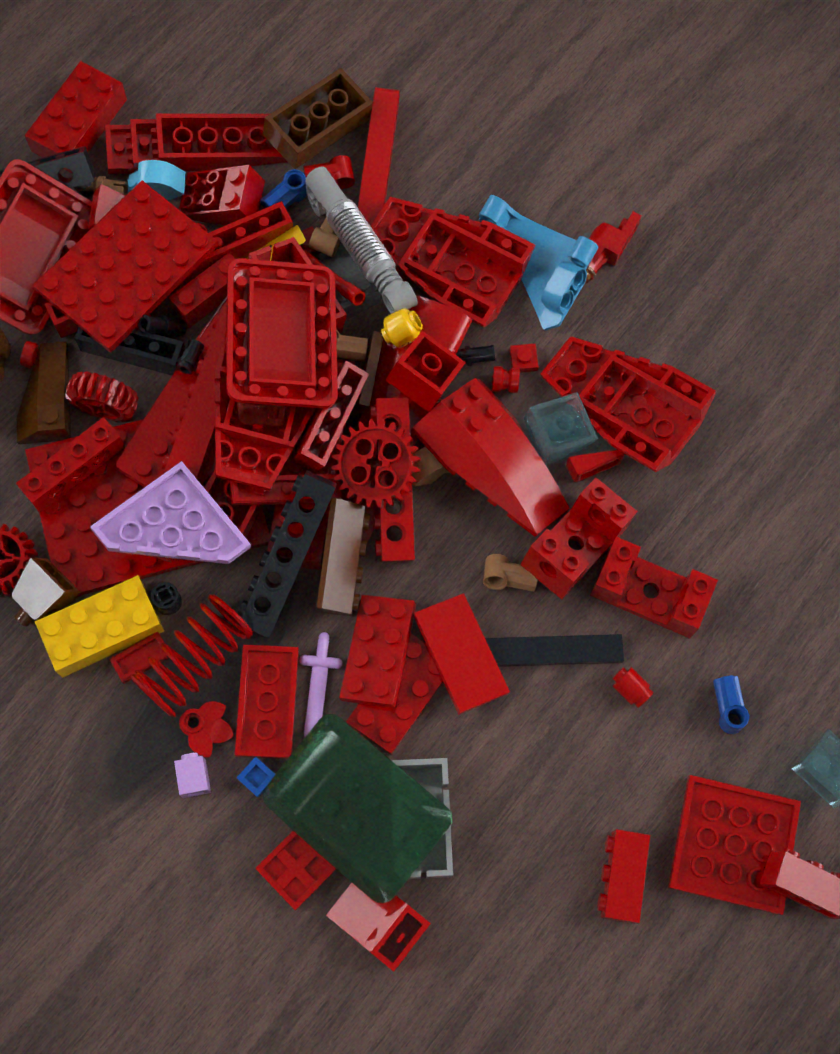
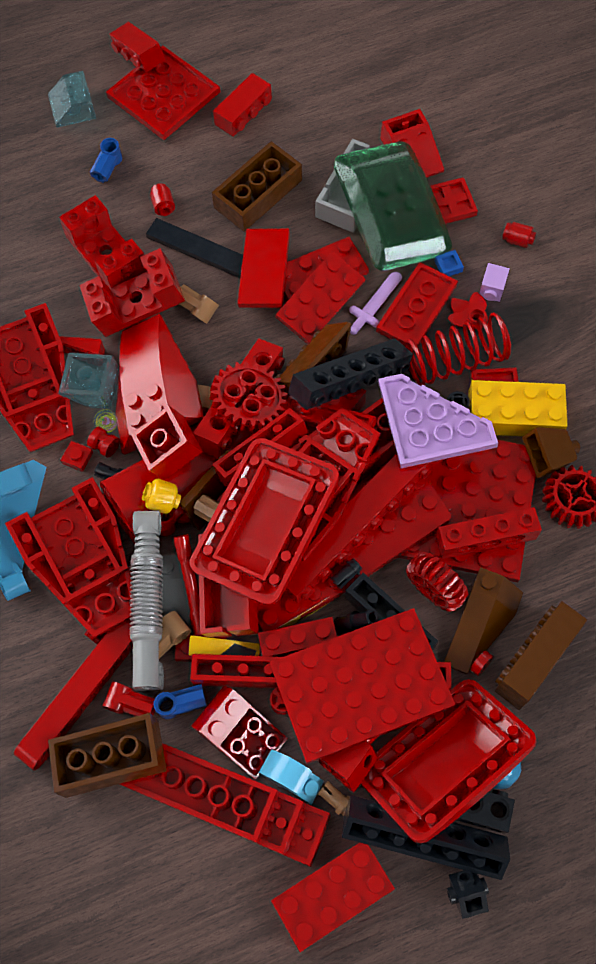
camera: 145 degrees left, 5 degrees down
none -> clear light blue tile [93,409,117,433]
none -> reddish brown brick [212,141,302,232]
none -> red brick [502,222,536,248]

